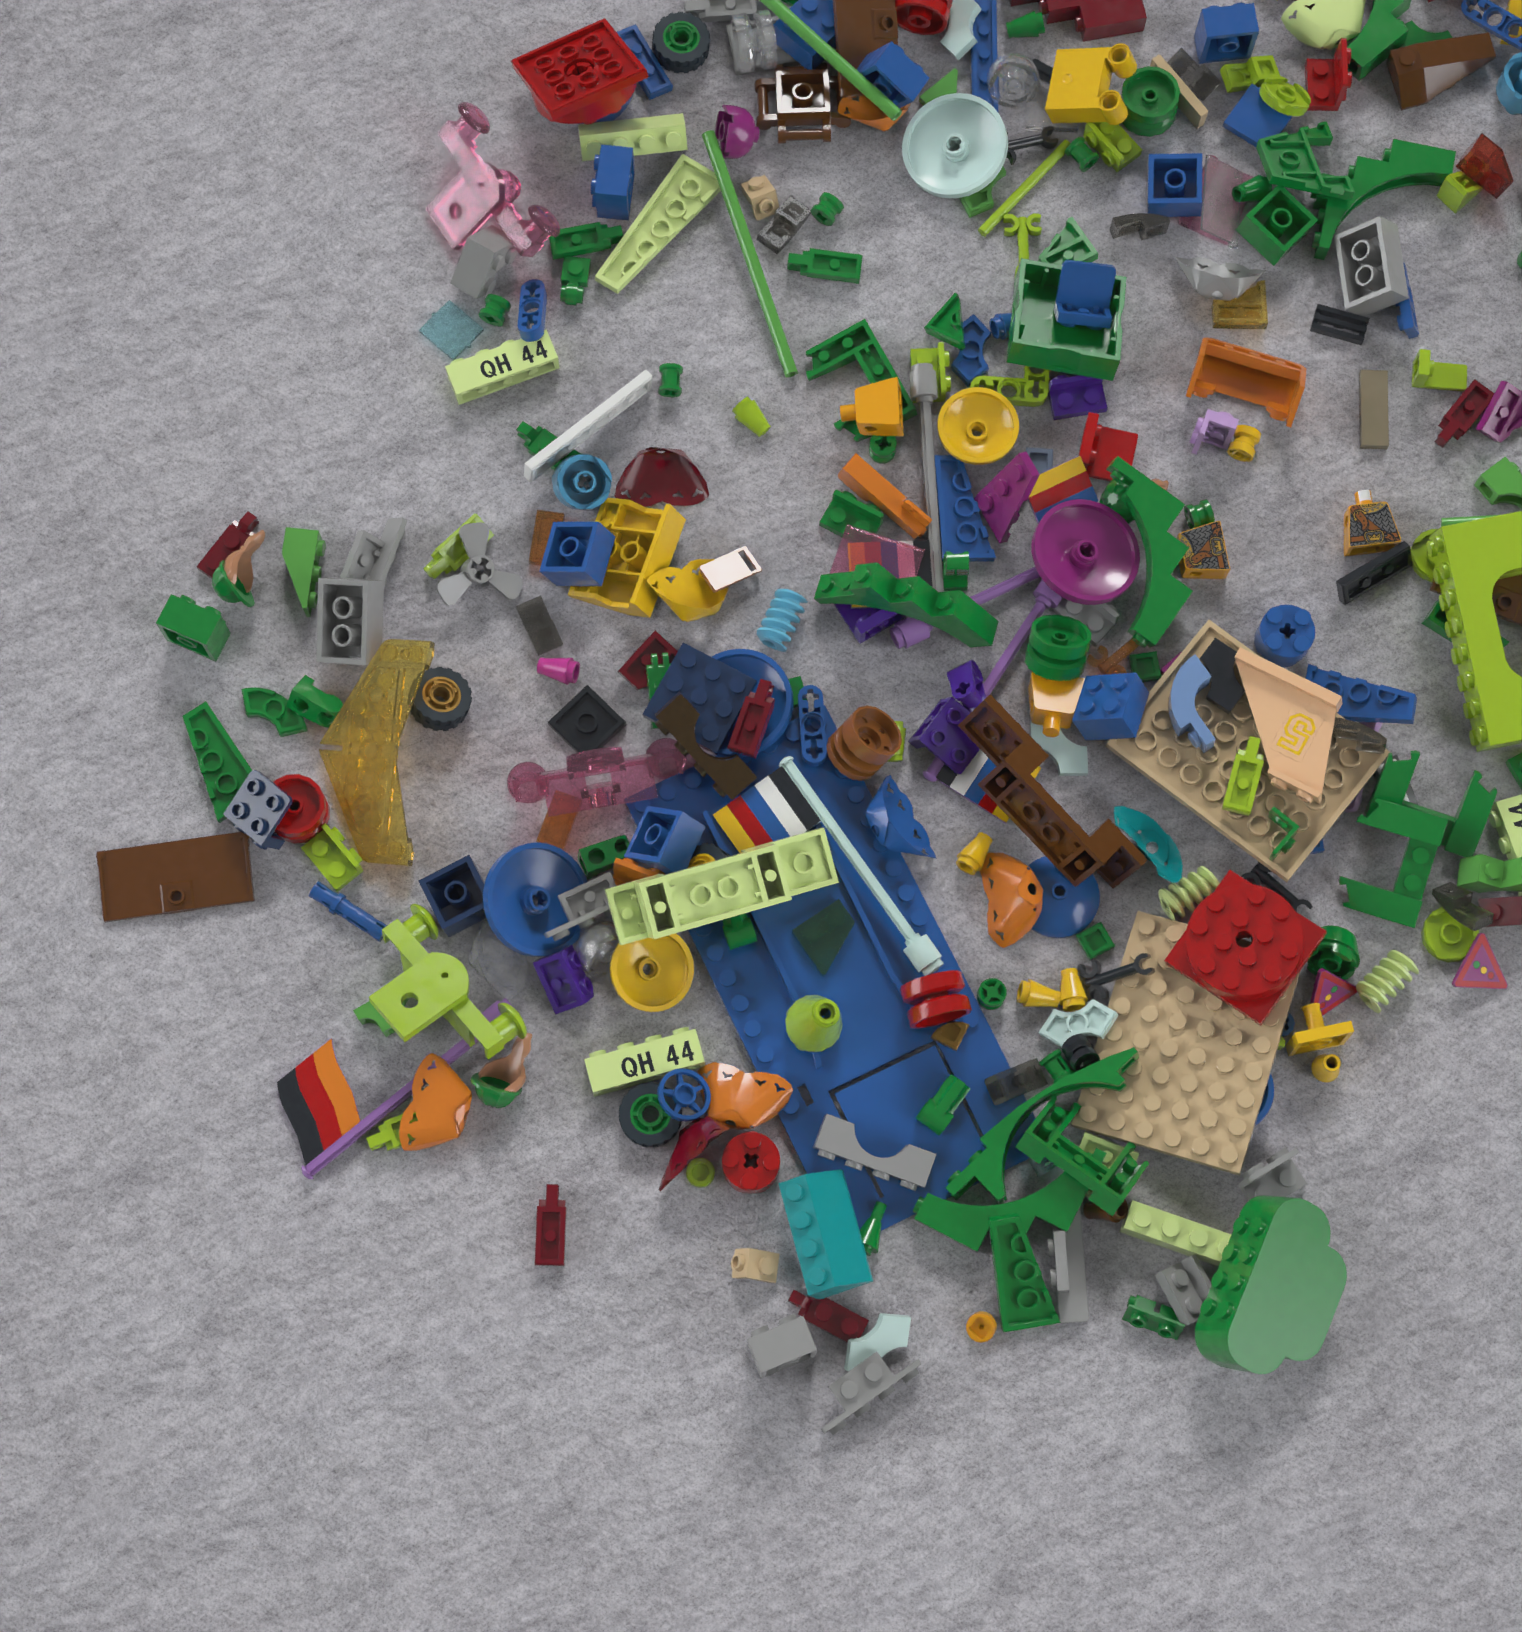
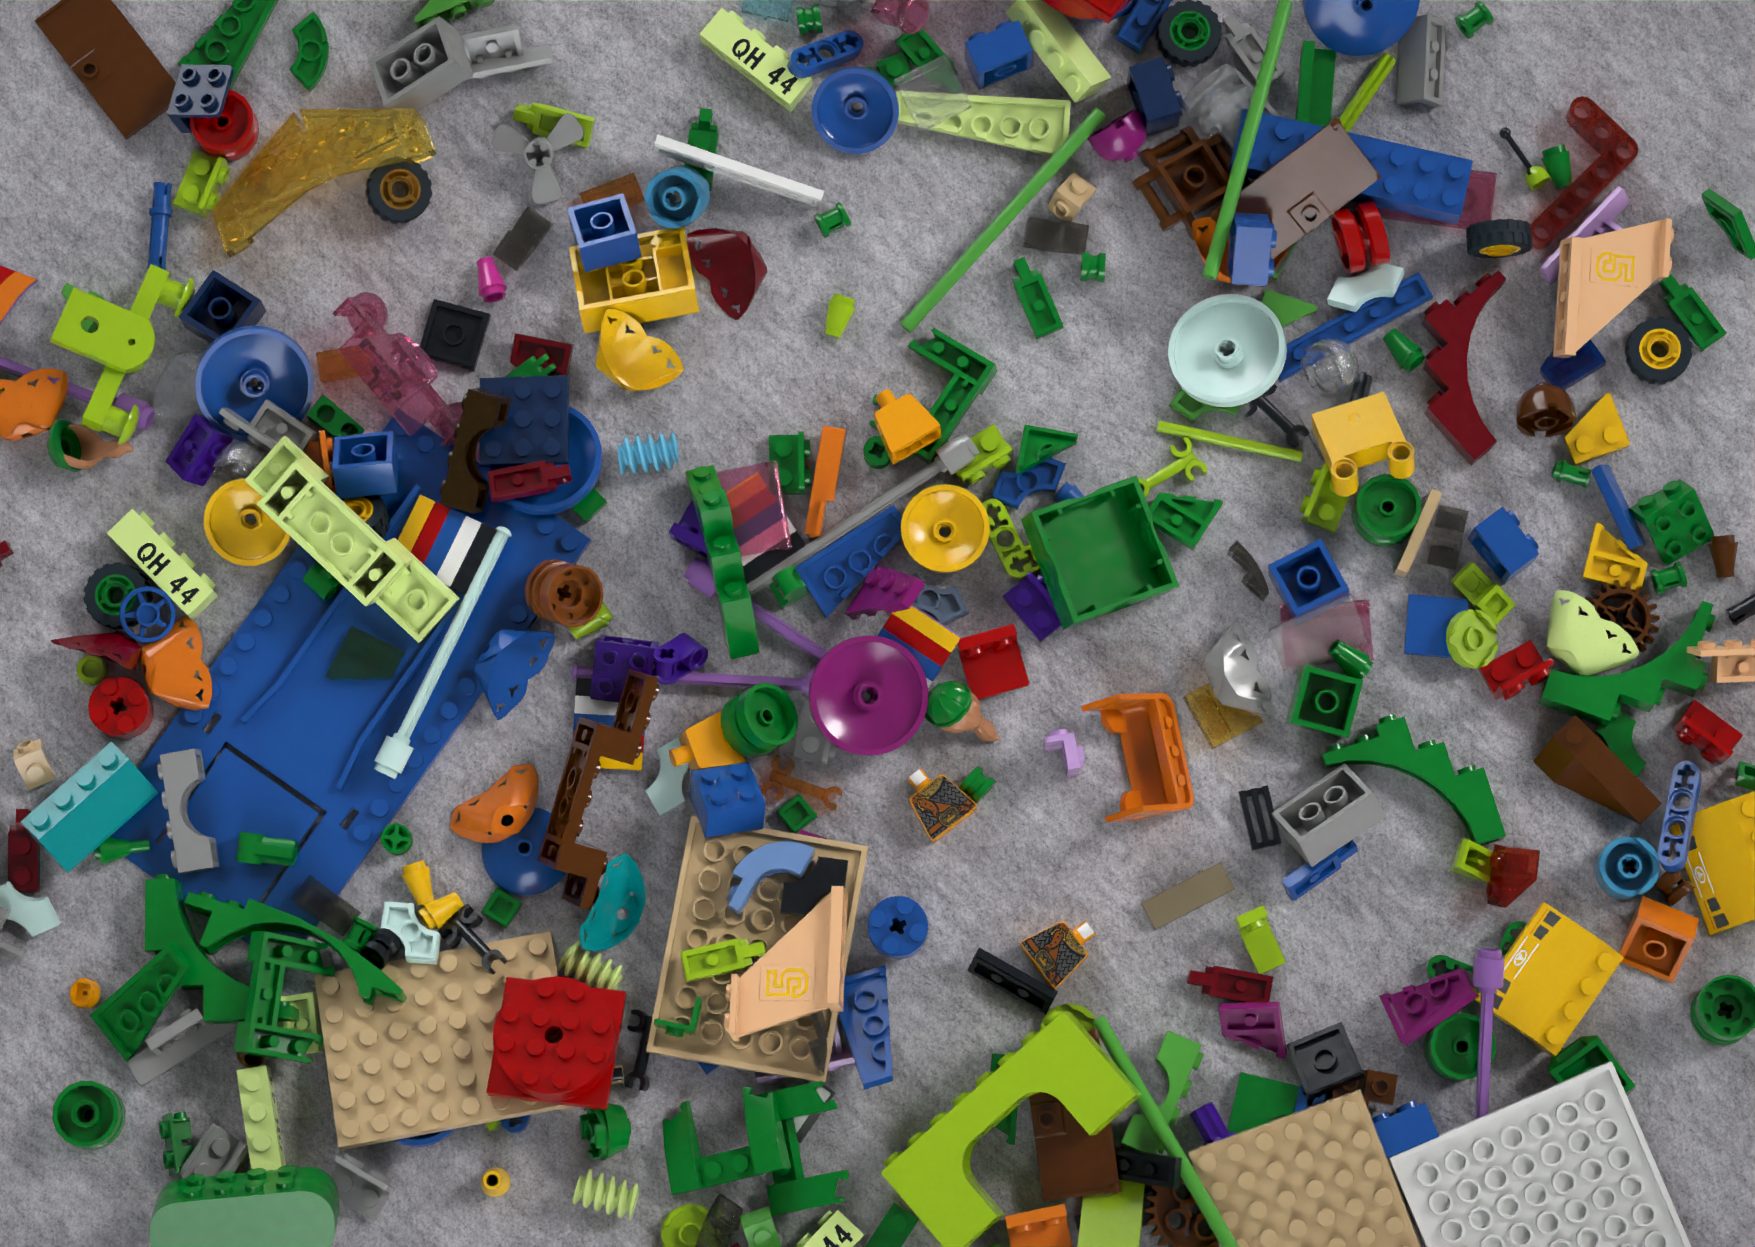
camera: 65 degrees right, 5 degrees up
green leg [286,675,343,728] -> none
piece [699,546,762,593] -> none
lime cone [785,995,843,1052] -> none
blue beam [798,685,827,767] -> none
red wheel [900,970,972,1028] -> none
pearl gold tile [931,1022,969,1051] -> none
yellow cone [956,832,993,875] -> none
blue bracket [1054,260,1116,330] -> none
green bush [1065,137,1100,172] -> none
green arch [1106,456,1193,648] -> none
yellow wheel [1227,425,1261,462] -> none
green wing [1256,122,1355,200] -> none
yellow tile [1285,1003,1354,1057] -> none
piece [1310,968,1357,1016] -> none
none -> green wheel [52,1081,126,1149]
none -> blue dish [812,67,899,154]
none -> clear tile [894,54,972,133]
none -> dark blue brick [1127,56,1184,136]

